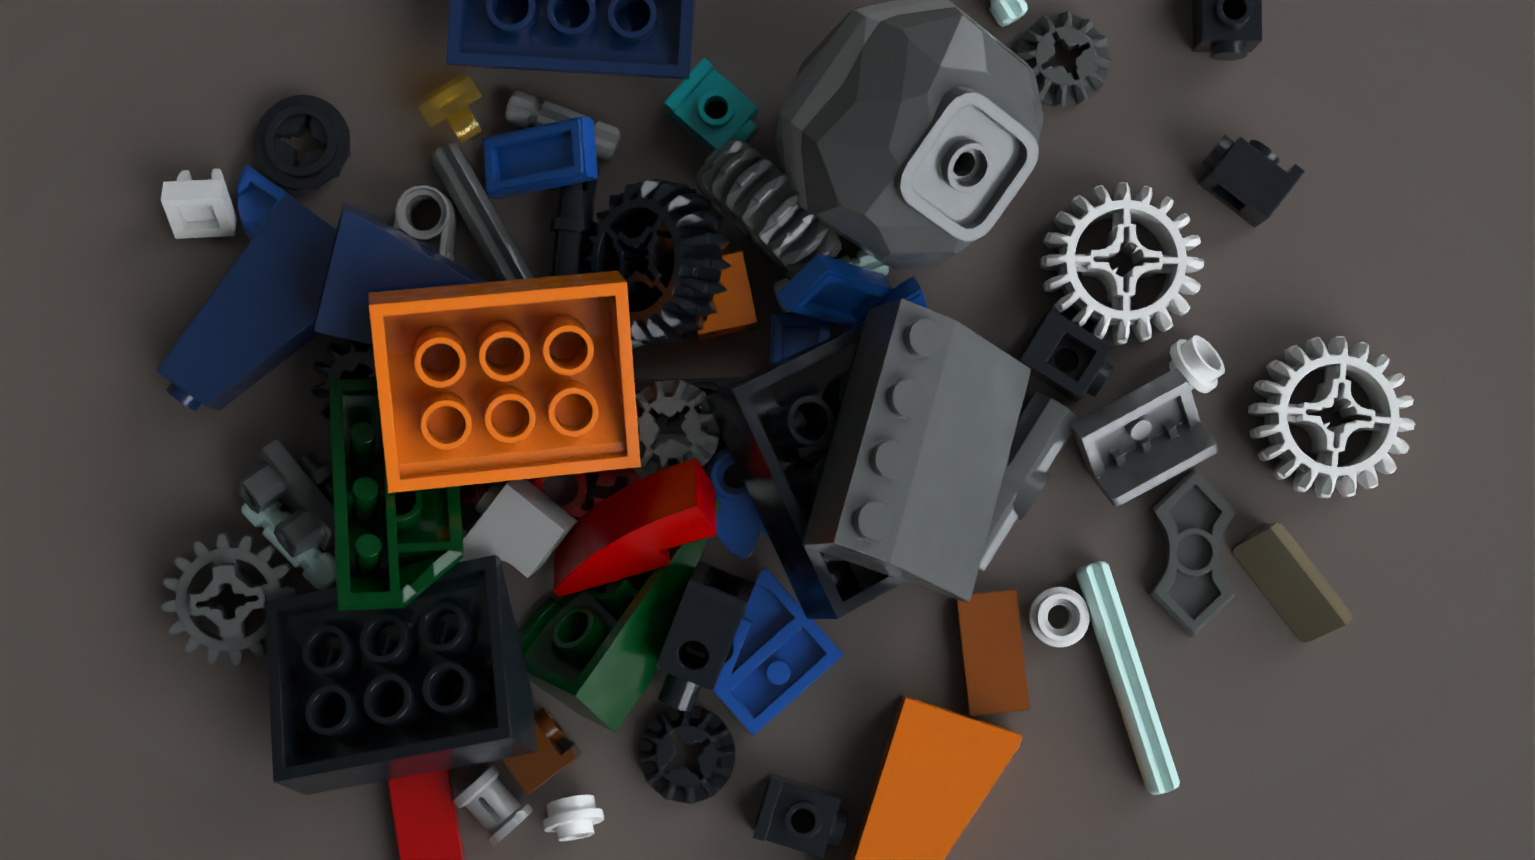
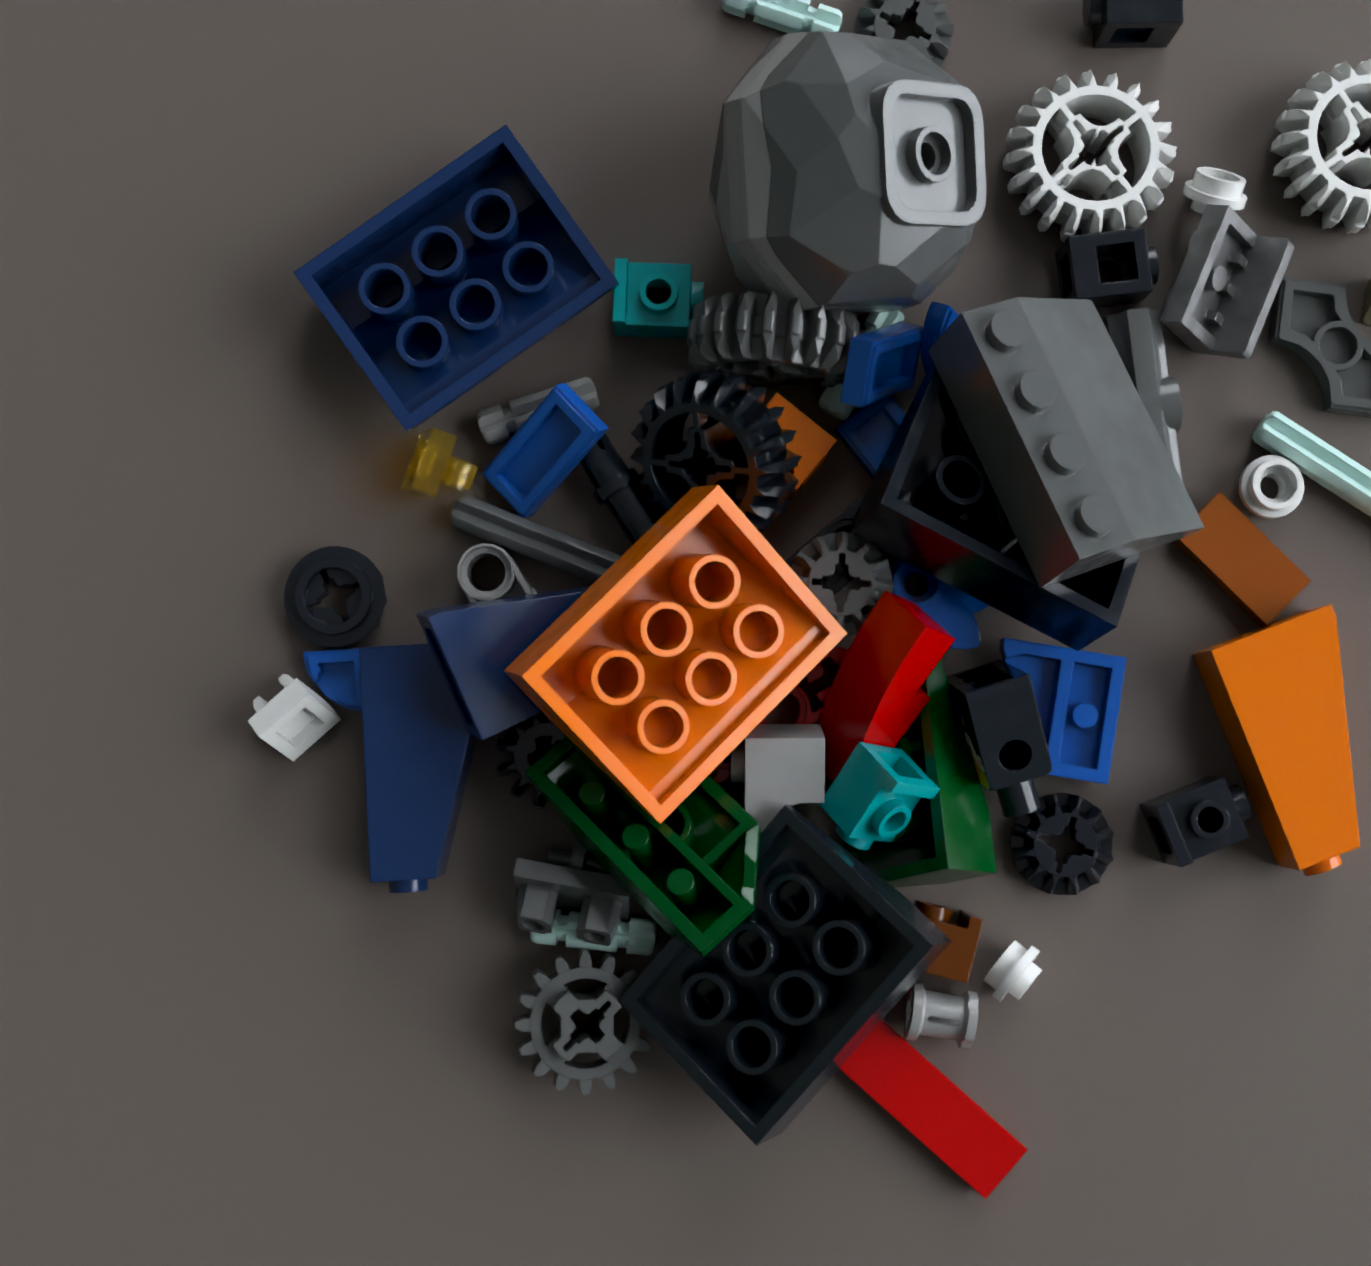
camera: 30 degrees left, 0 degrees up
none -> teal brick [819,742,940,850]

